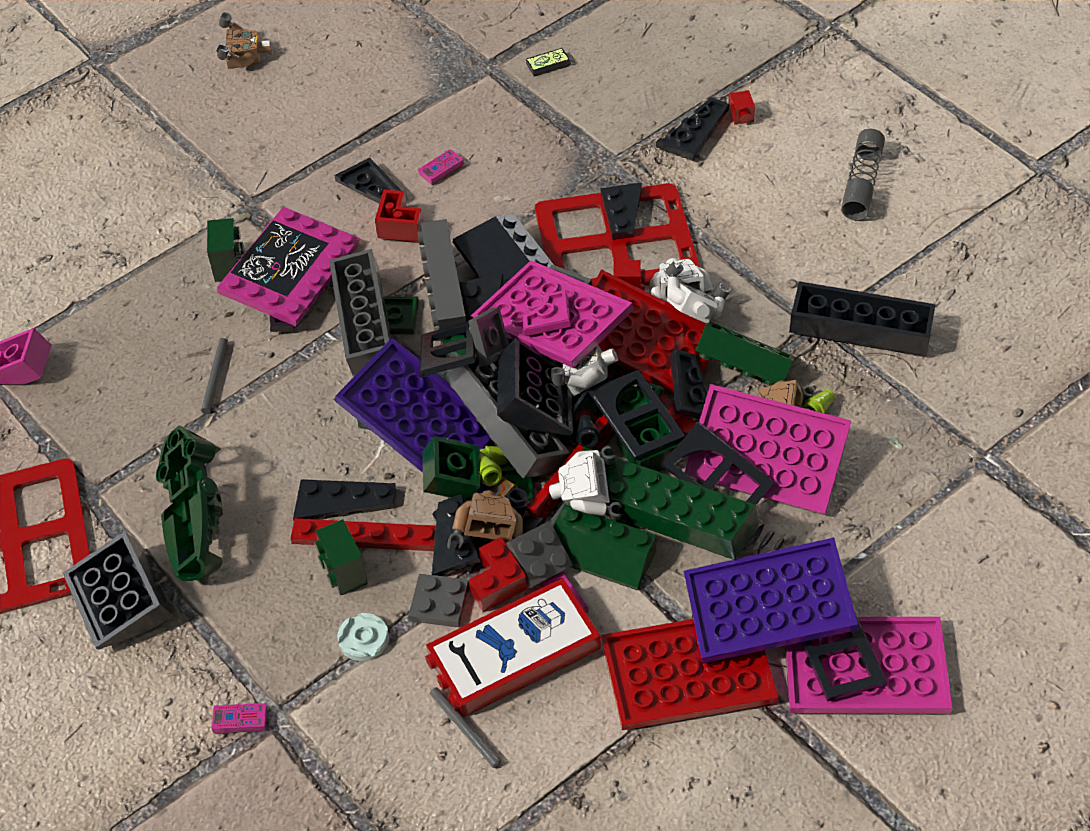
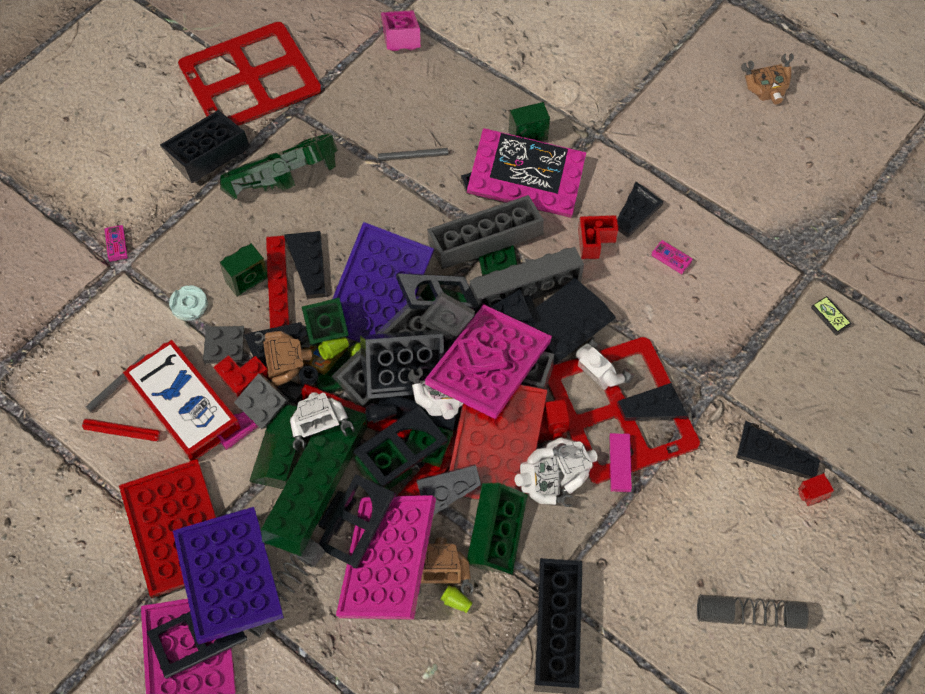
camera: 75 degrees right, 10 degrees up
none -> red axle [82,418,160,441]
none -> white torso [576,337,635,390]
none -> dark pink tile [609,433,632,492]

